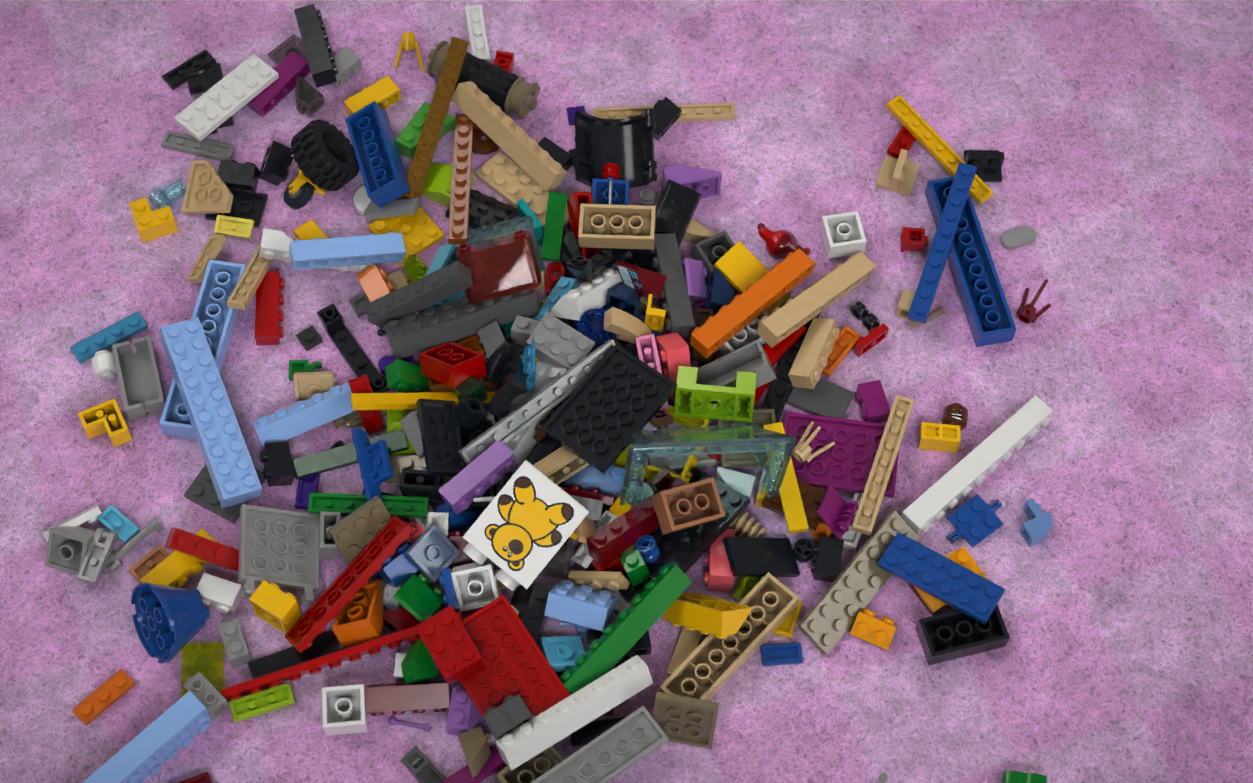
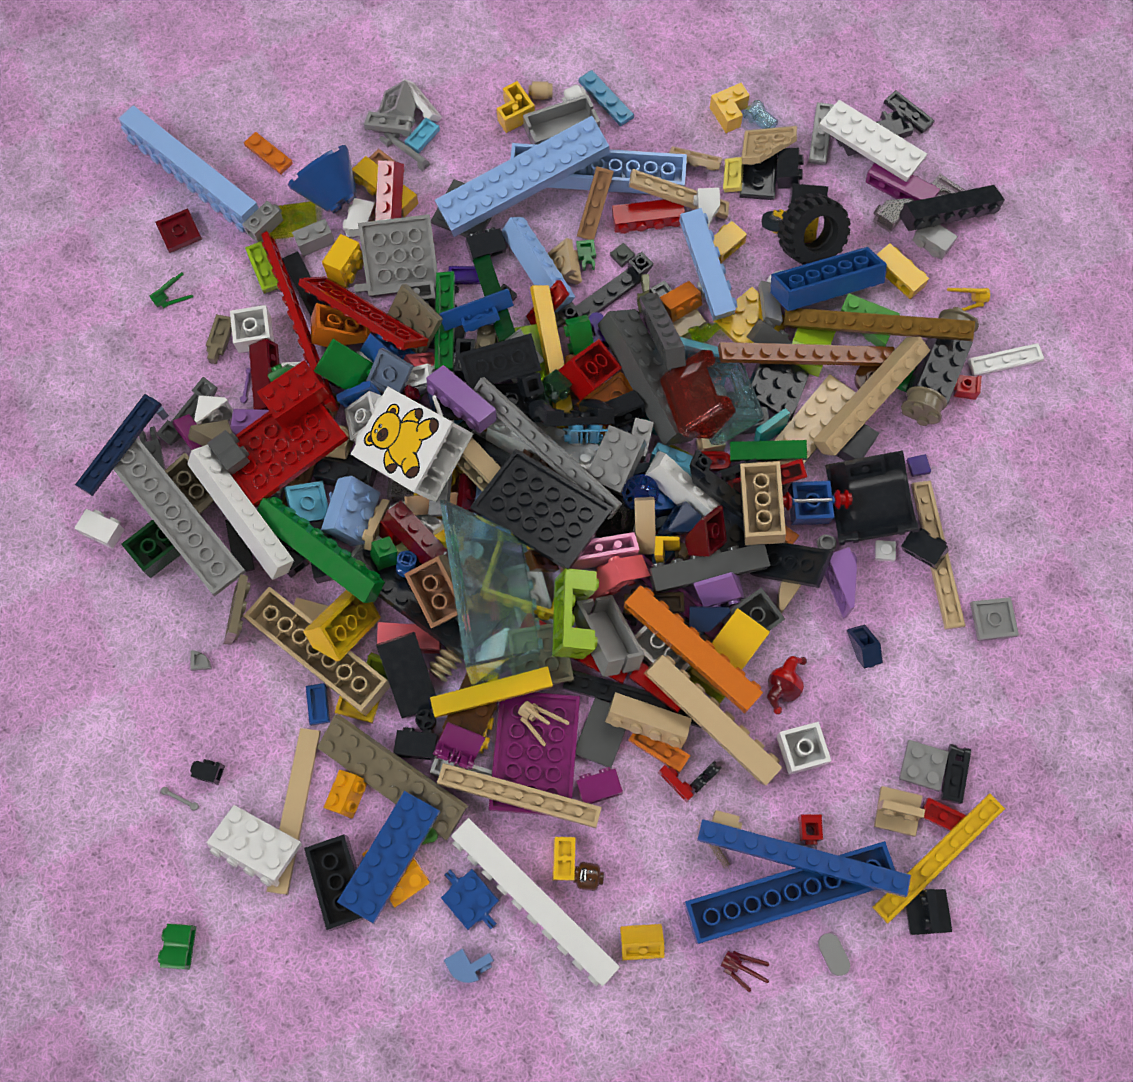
camera: 90 degrees right, 10 degrees up
none -> light grey tile [190,651,212,671]
none -> black brick [190,759,225,785]
none -> white slope [194,396,233,424]
none -> dark tan hinge [206,314,232,364]
none -> white bracket [206,805,302,887]
none -> tan tile [266,728,321,895]
none -> tan brick [529,81,553,99]
none -> medium nougat plate [577,166,614,240]
none -> yellow panel [620,924,665,960]
none -> olive slope [637,274,650,313]
none -> dark grey brick [746,319,793,344]
none -> dark blue slope [847,624,883,669]
none -> white plate [875,540,896,562]
none -> light grey plate [899,740,949,792]
none -> black plate [940,744,971,804]
none -> light grey plate [970,597,1019,641]

